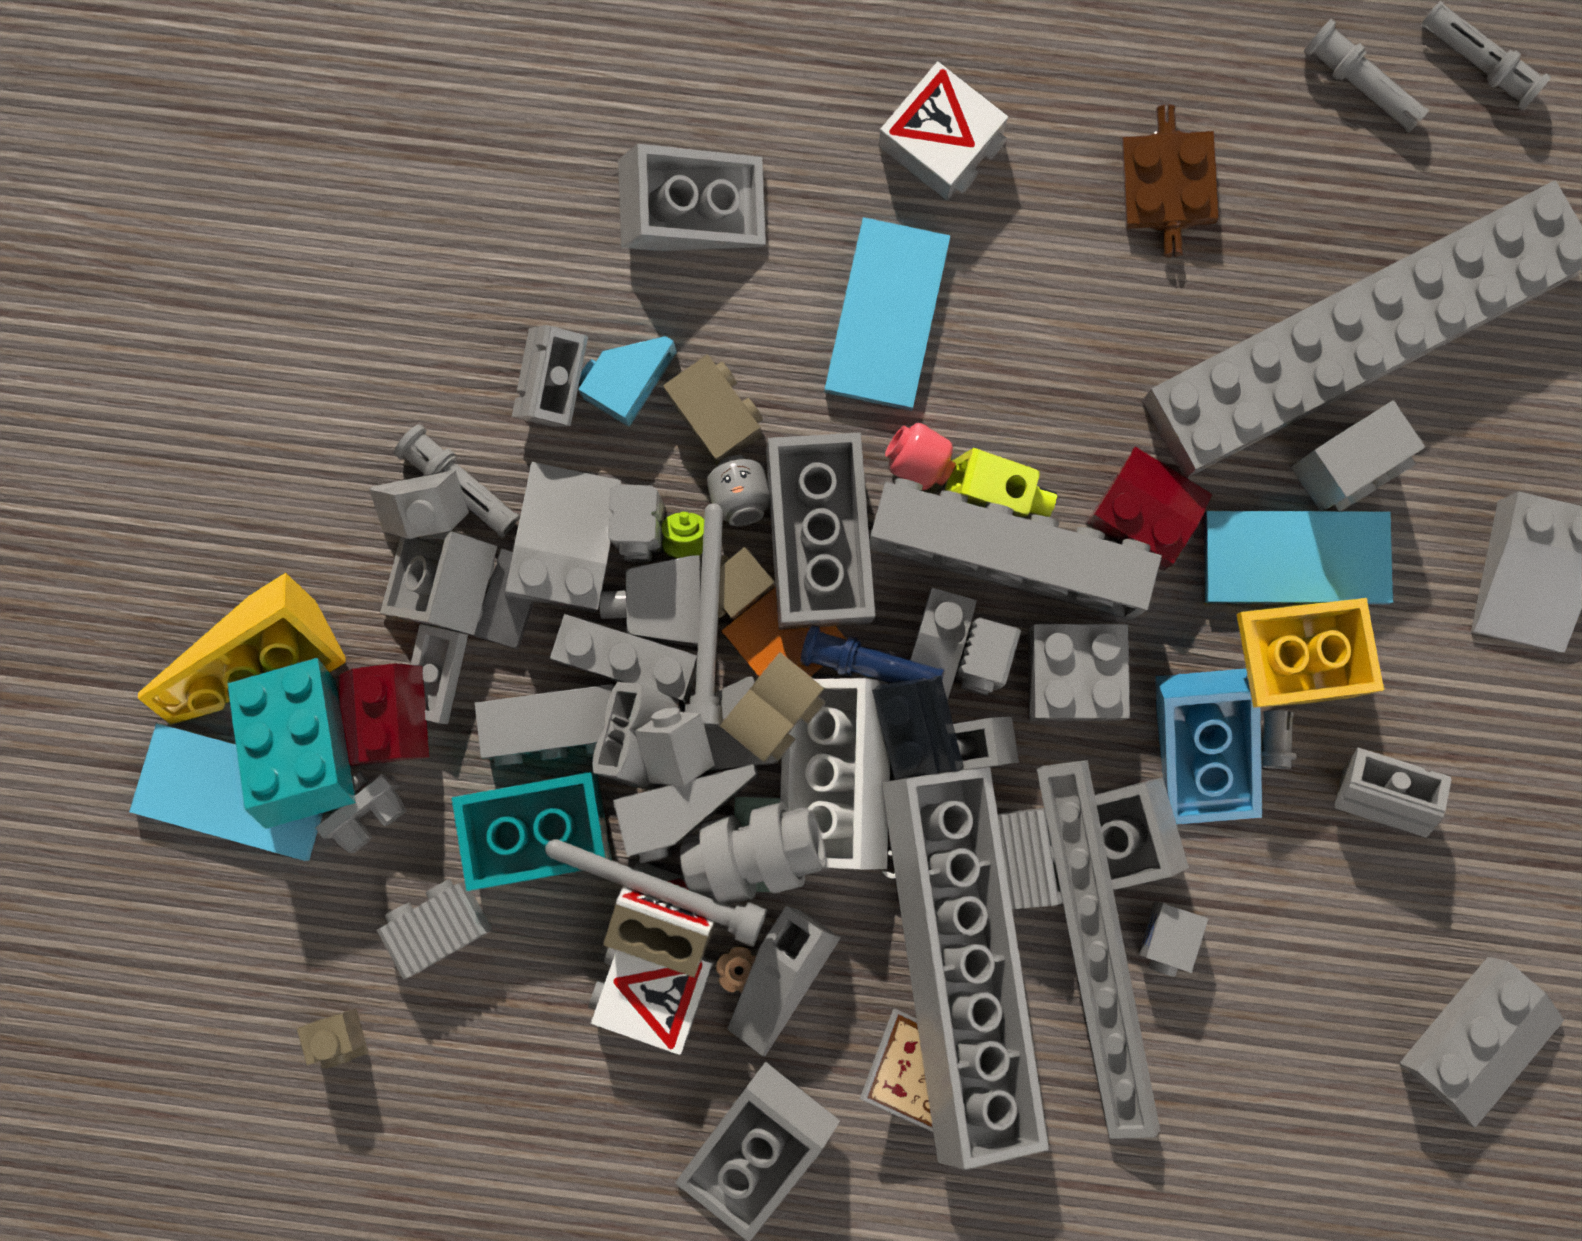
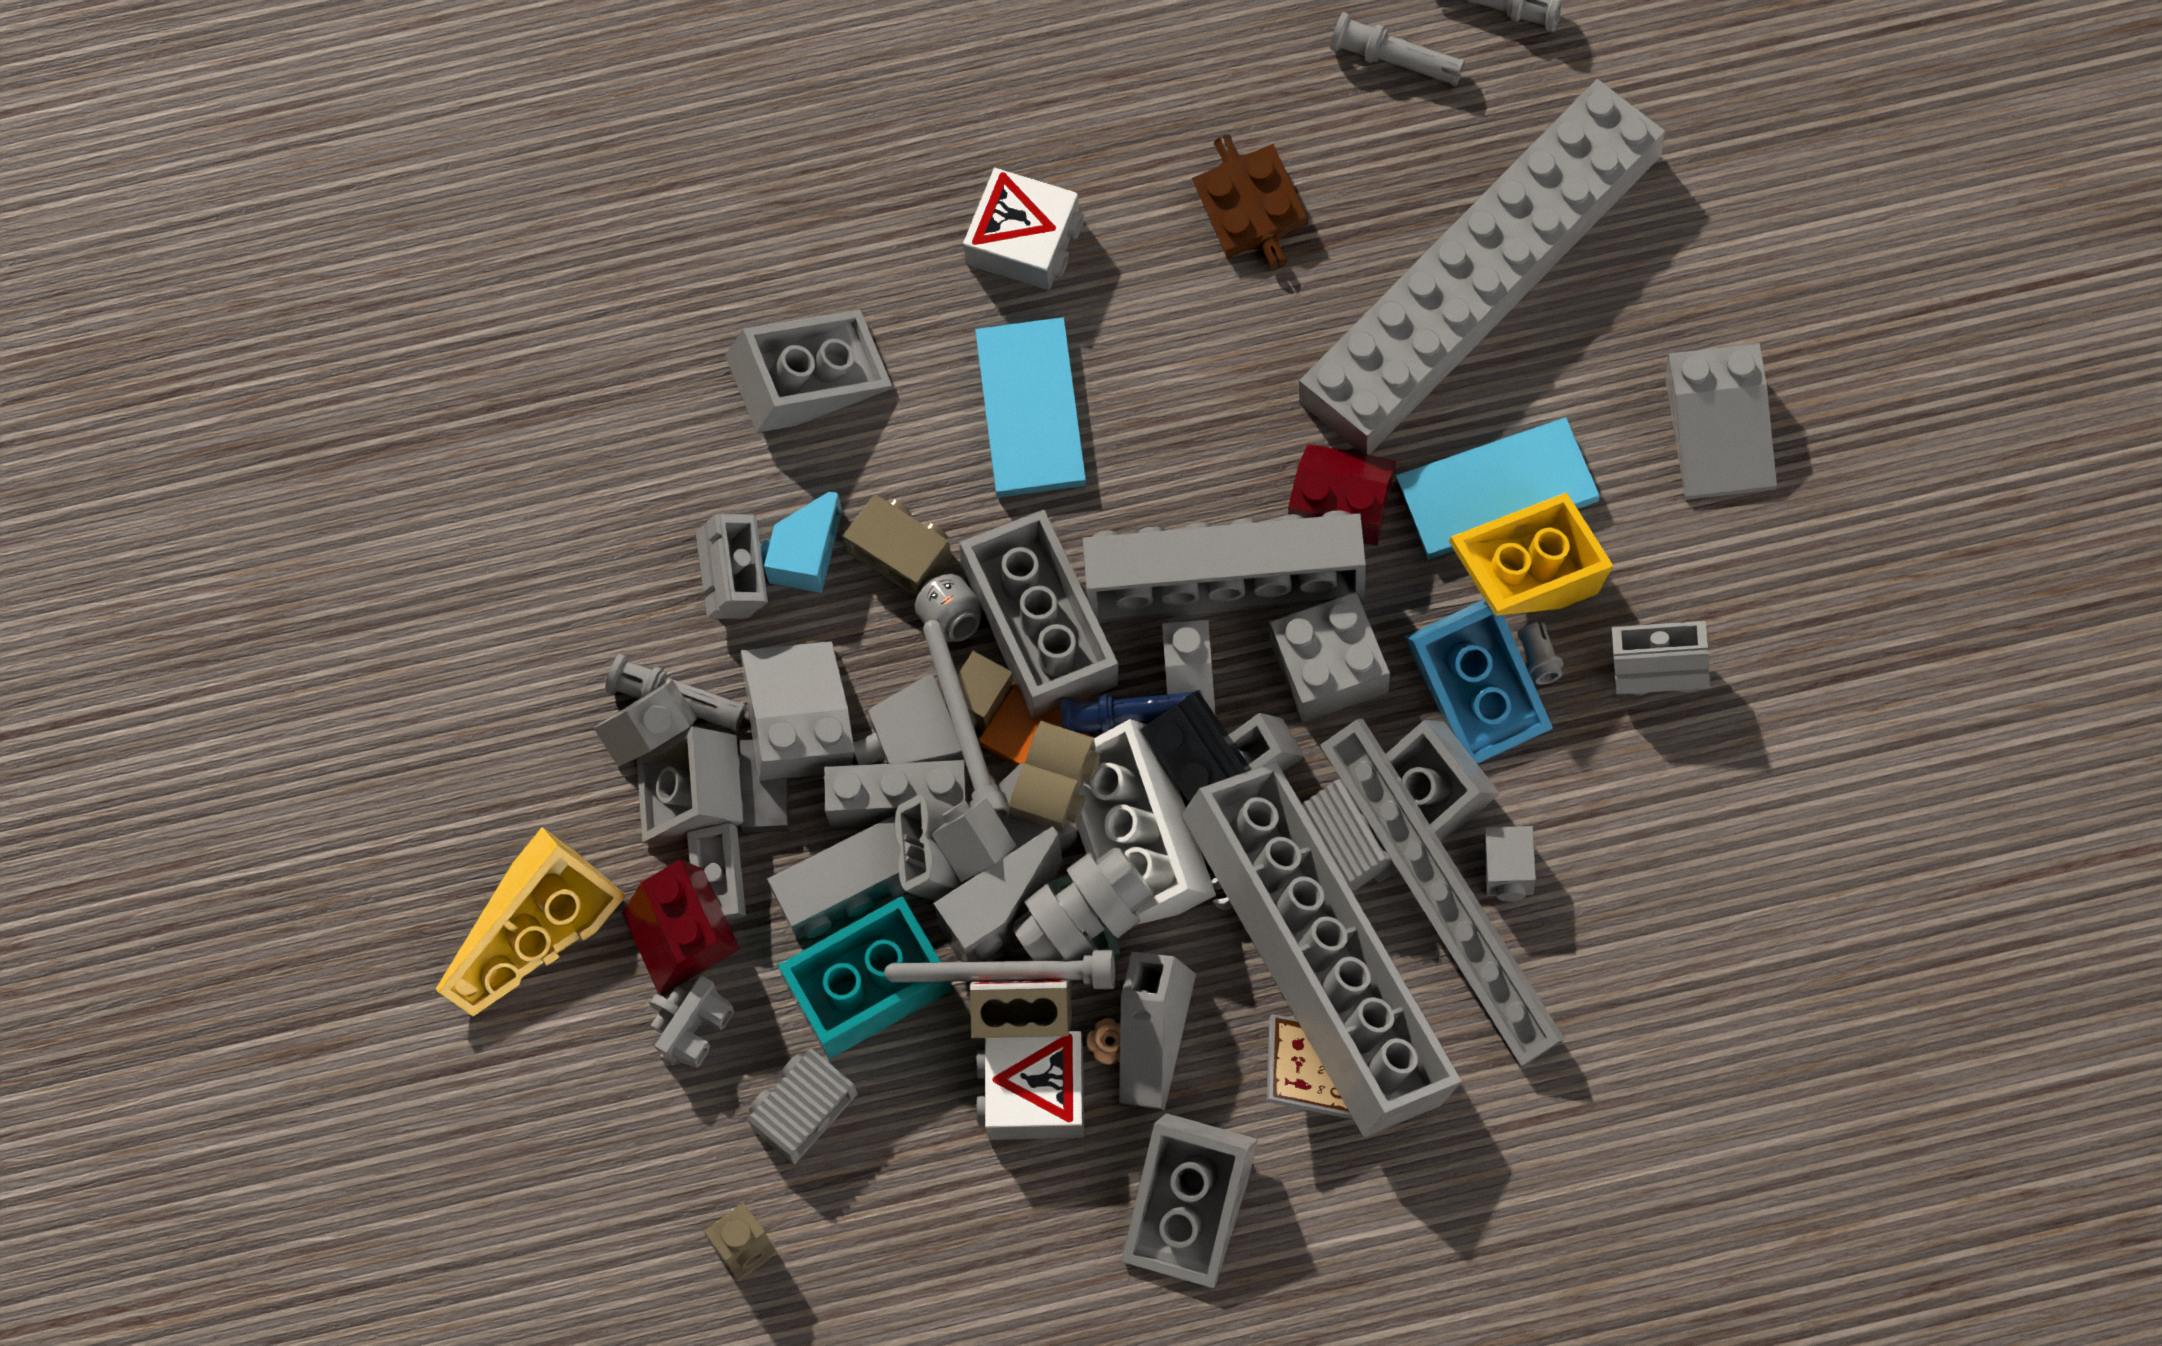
camera: 20 degrees left, 15 degrees down
medium azure tile [129,723,323,861] -> none
teal brick [227,658,356,829] -> none
light grey brick [608,485,665,562] -> none
lime wheel [661,511,704,559] -> none
coral head [885,423,956,491] -> none
neon yellow torso [945,448,1057,518] -> none
light grey brick [955,618,1021,696] -> none
light grey brick [1290,400,1425,512] -> none
light grey slope [1399,957,1564,1128] -> none

